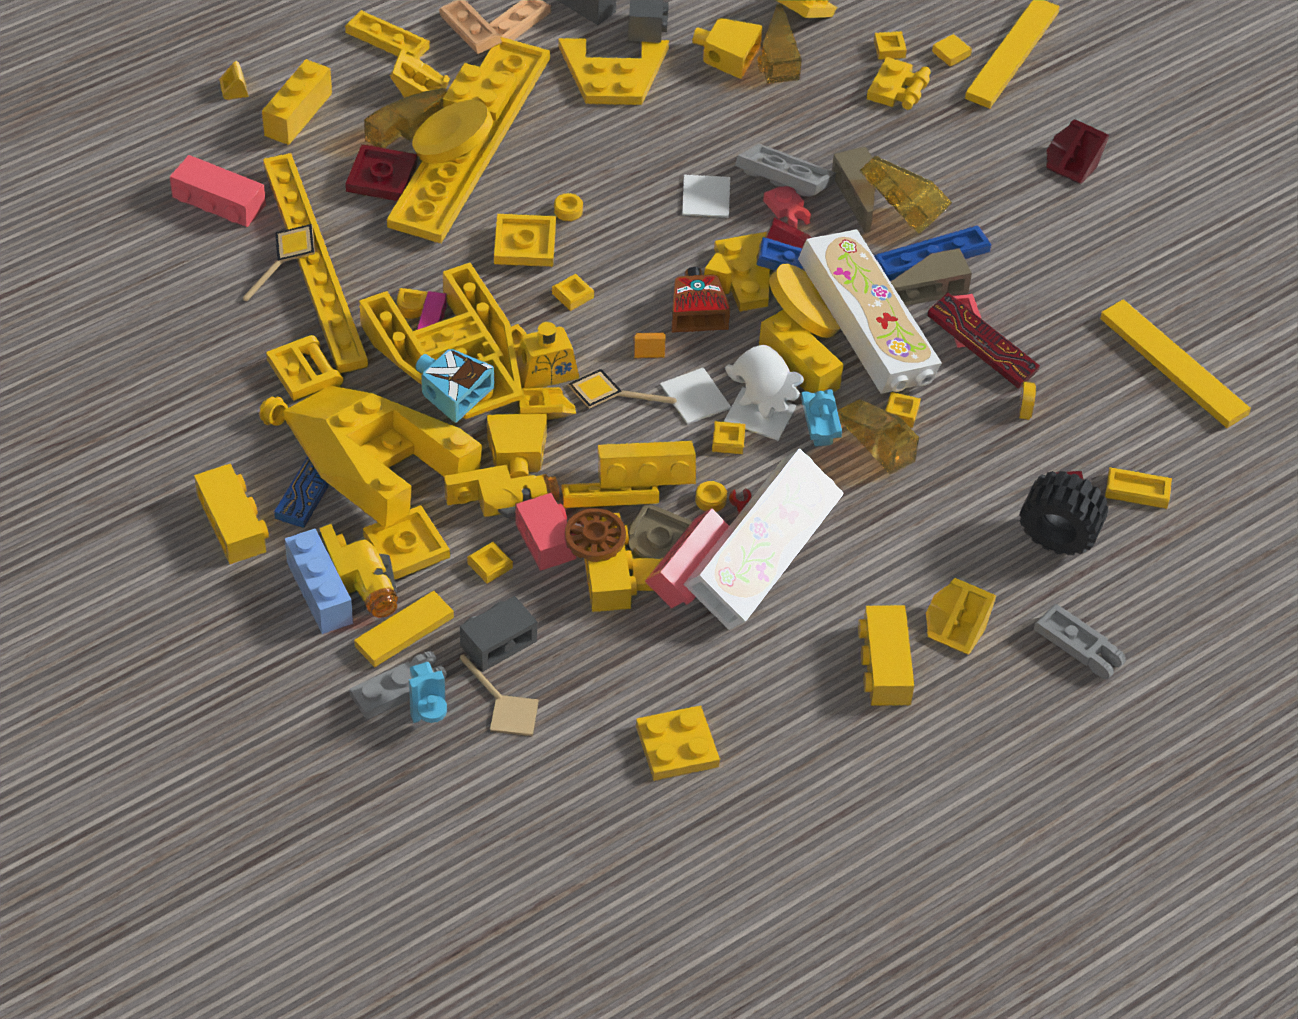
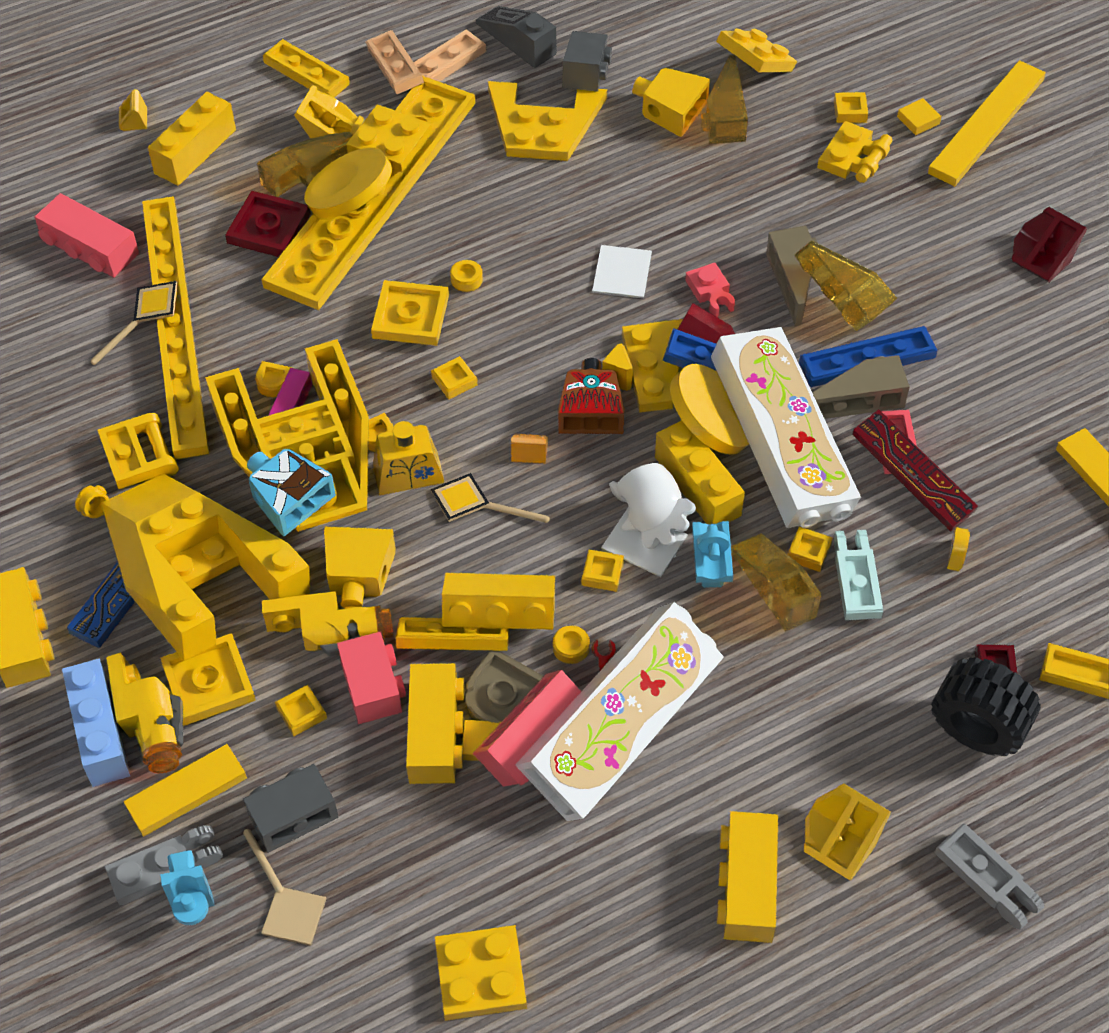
camera: 10 degrees right, 5 degrees up
yellow slope [518,387,576,420] -> none
dark orange wheel [565,508,626,562] -> none
white window [660,368,731,425] -> none
light grey plate [735,144,837,197] -> none
none -> light aqua hinge [834,530,883,620]

